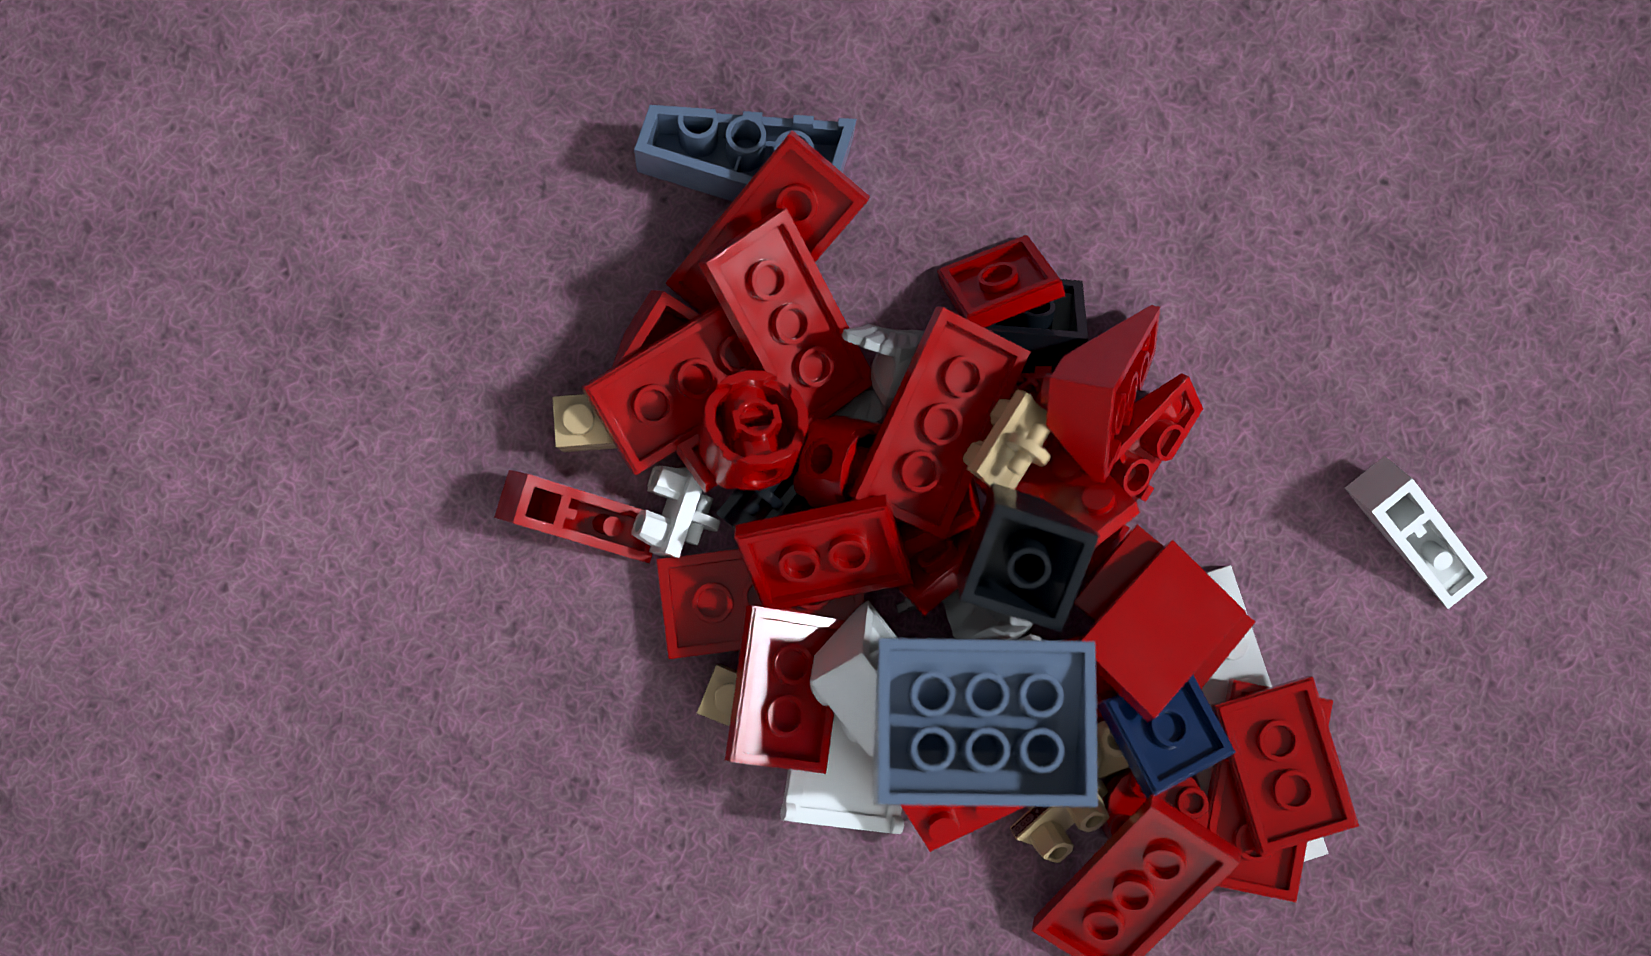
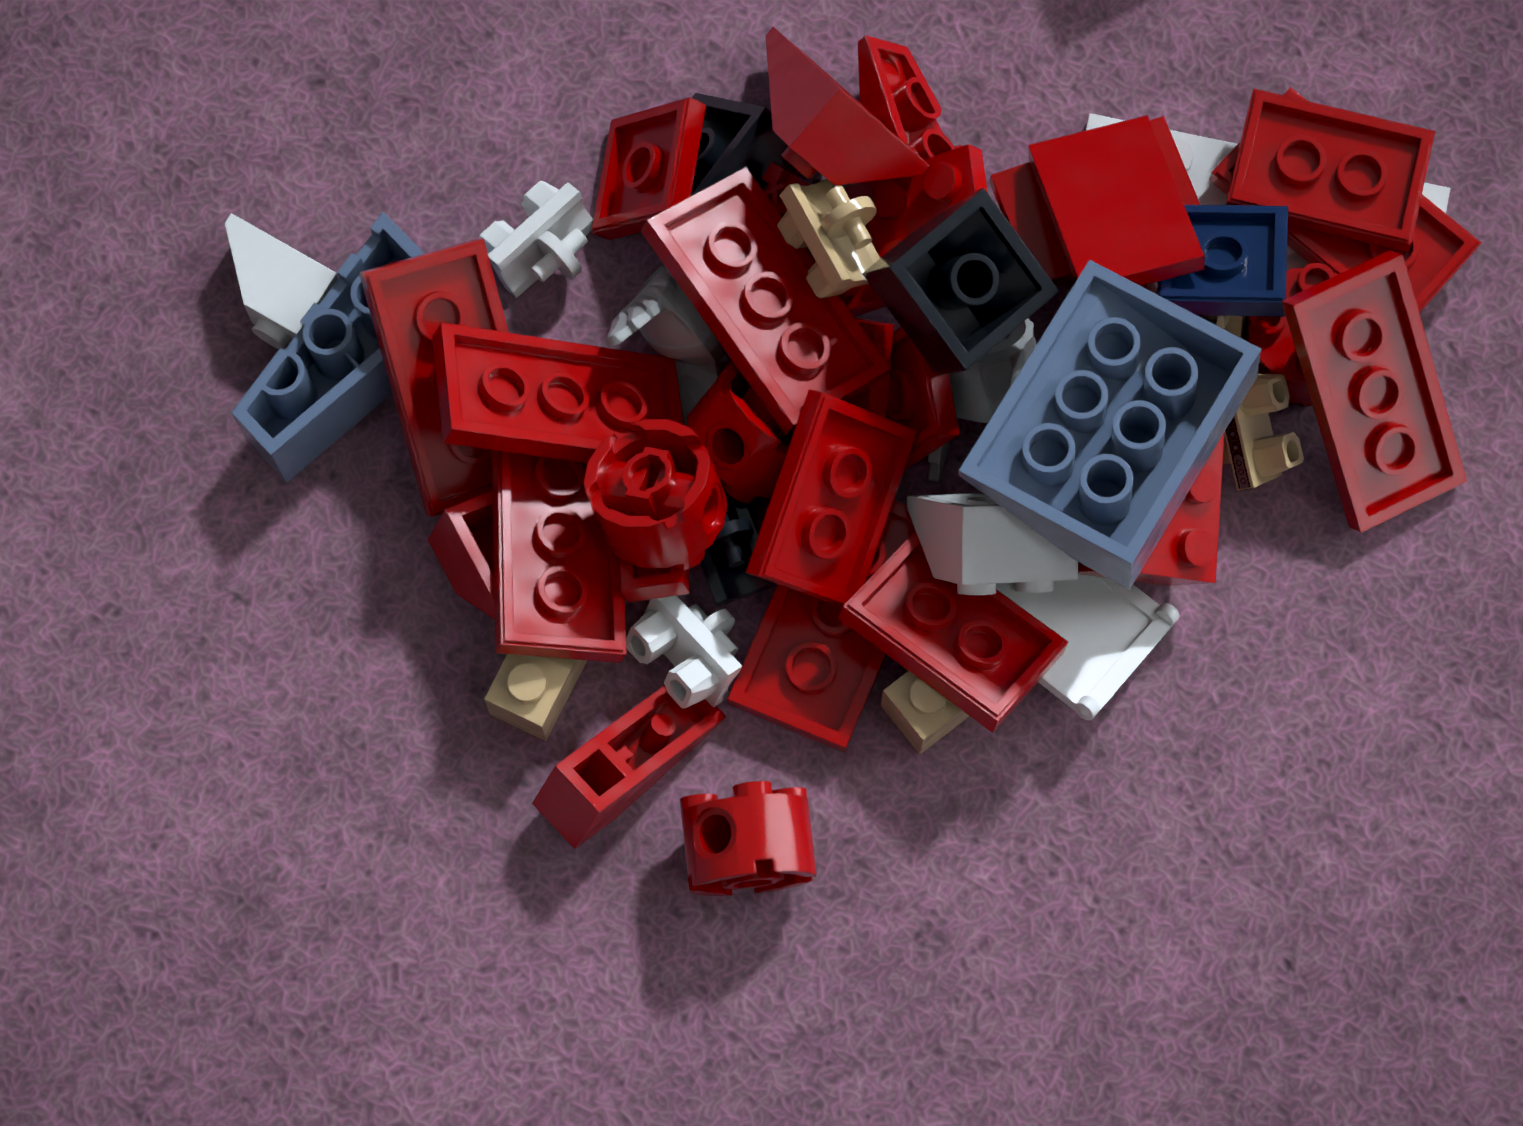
camera: 55 degrees left, 10 degrees down
none -> white slope [225,213,339,349]
none -> white hips [479,181,593,298]
none -> red brick [680,781,817,896]

